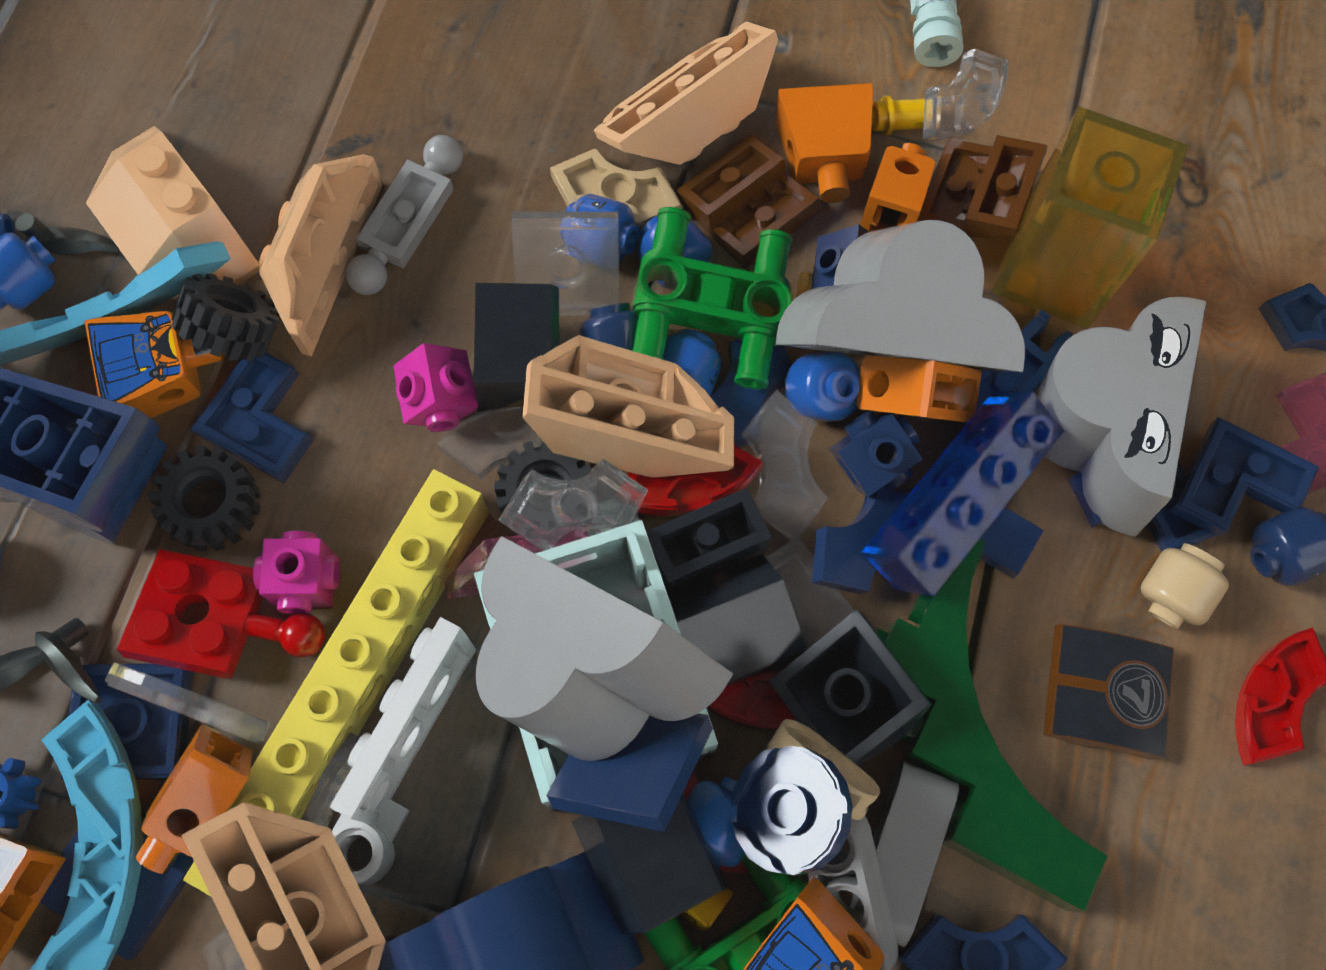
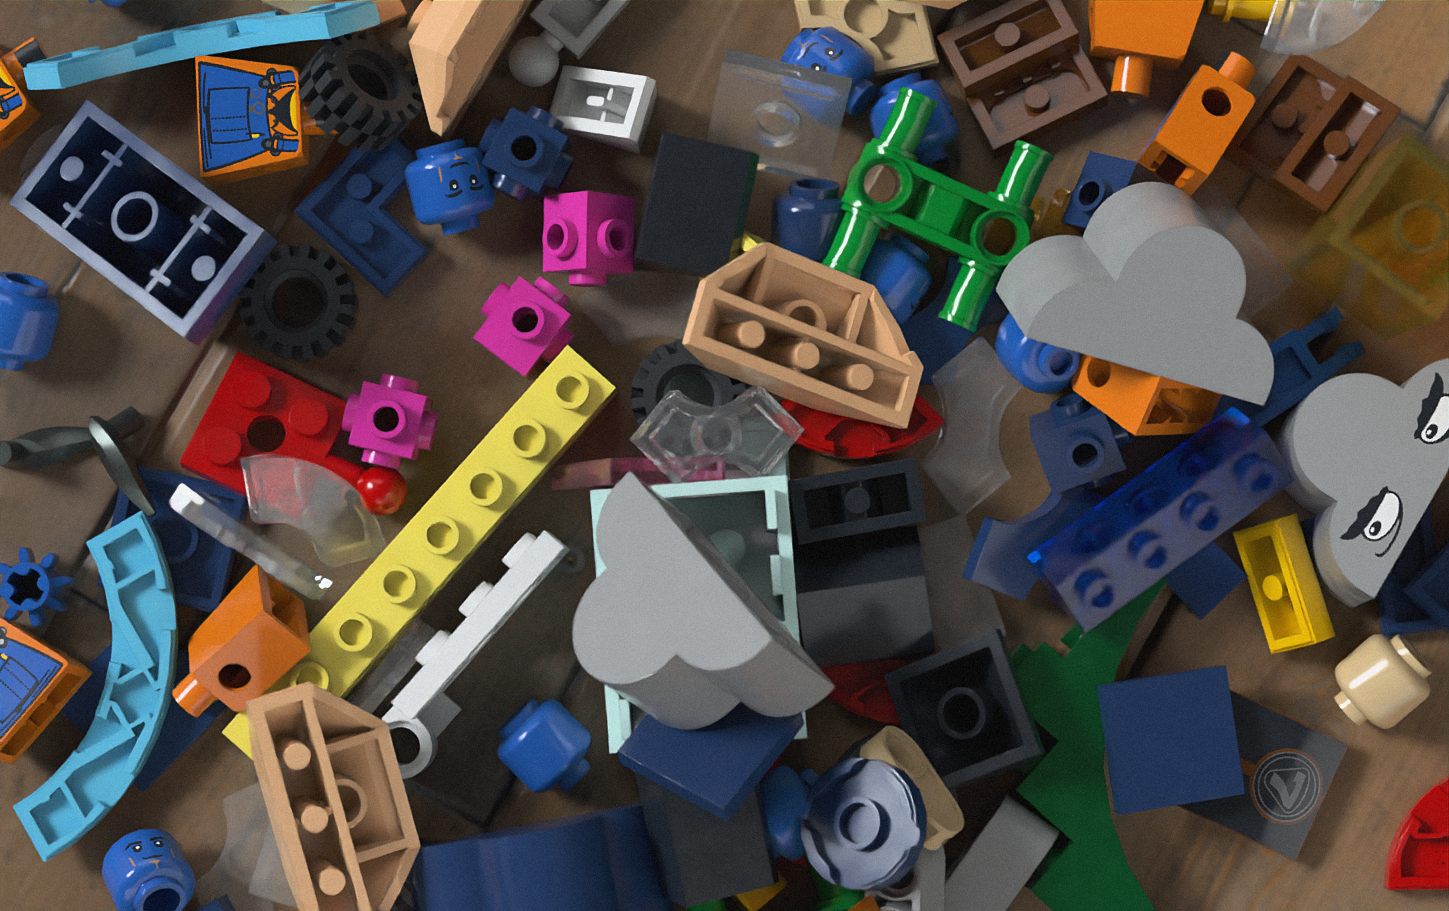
camera: 15 degrees right, 15 degrees up
none -> clear tile [240,454,386,569]
none -> blue head [405,138,496,236]
none -> dark pink brick [473,276,575,380]
none -> dark blue brick [478,106,575,203]
none -> blue head [496,697,592,793]
none -> white slope [549,65,658,154]
none -> dark blue tile [1096,665,1245,815]
none -> yellow brick [1233,513,1336,654]

